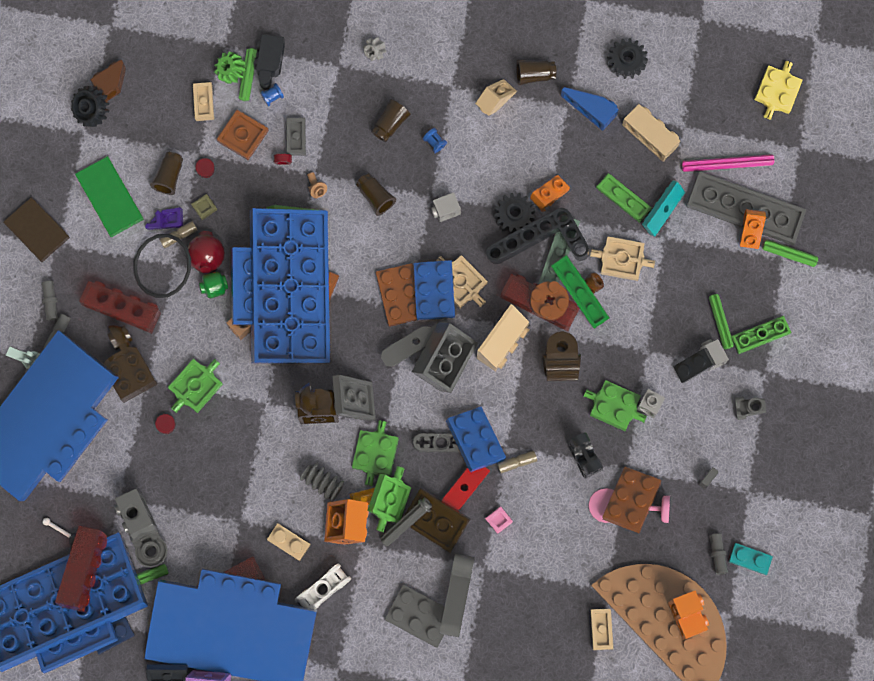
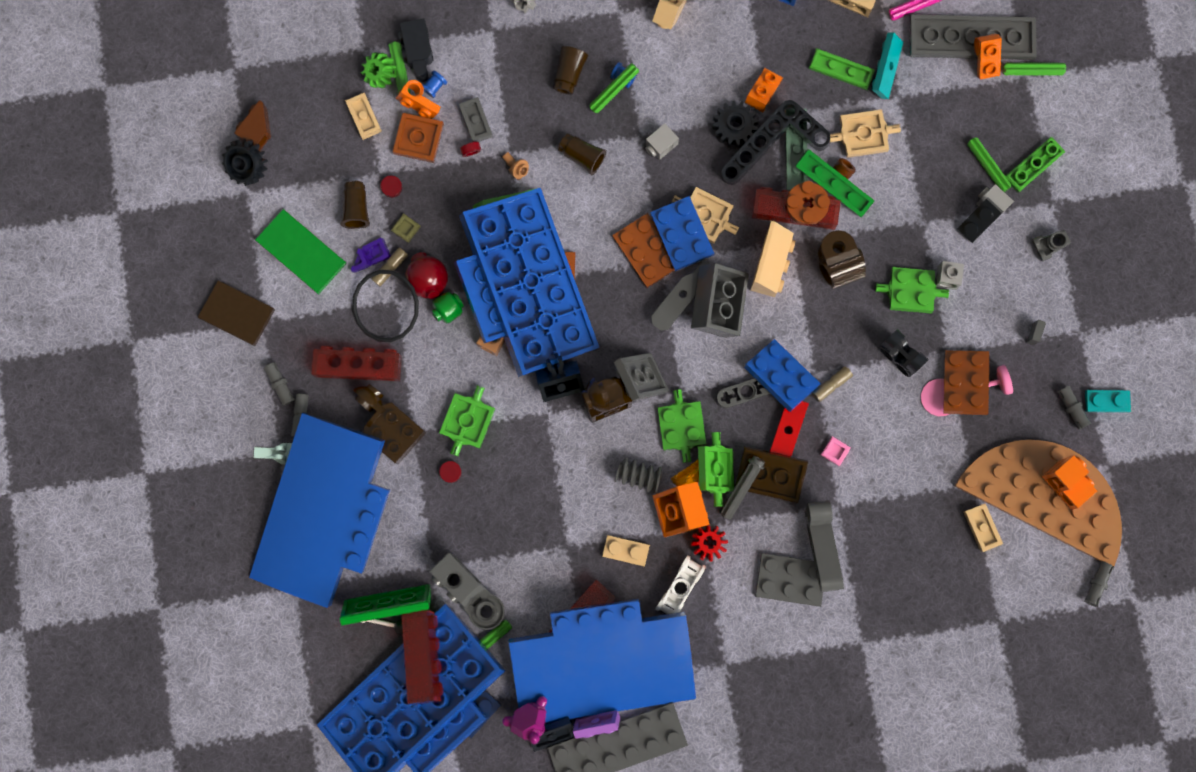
camera: 15 degrees left, 5 degrees up
none -> green tile [340,584,431,626]
none -> orange plate [395,80,441,119]
none -> magenta rock [502,696,547,744]
none -> black brick [535,356,584,403]
none -> bright green axle [589,64,639,113]
none -> red gear [691,524,728,562]

